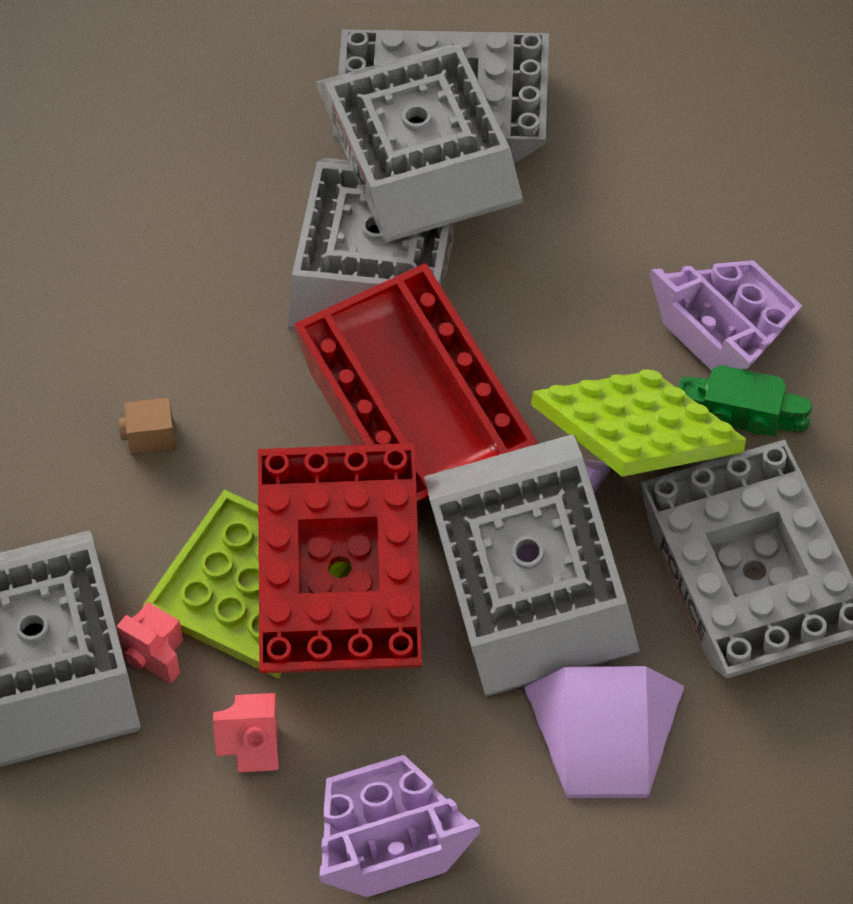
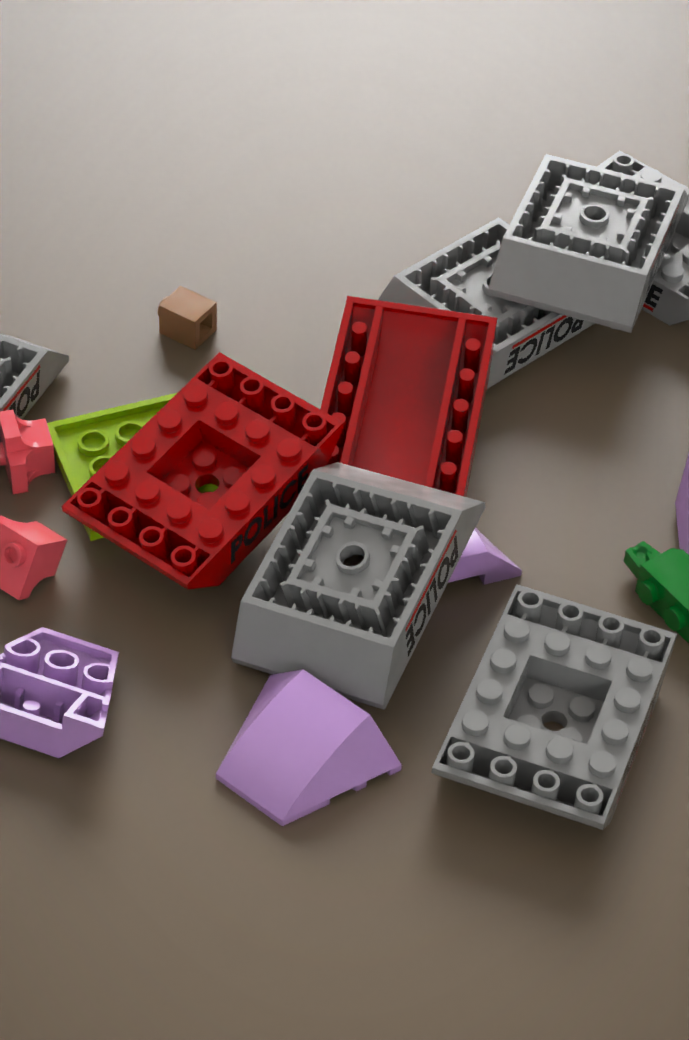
camera: 35 degrees right, 10 degrees down
lime plate [531,369,746,477] -> none

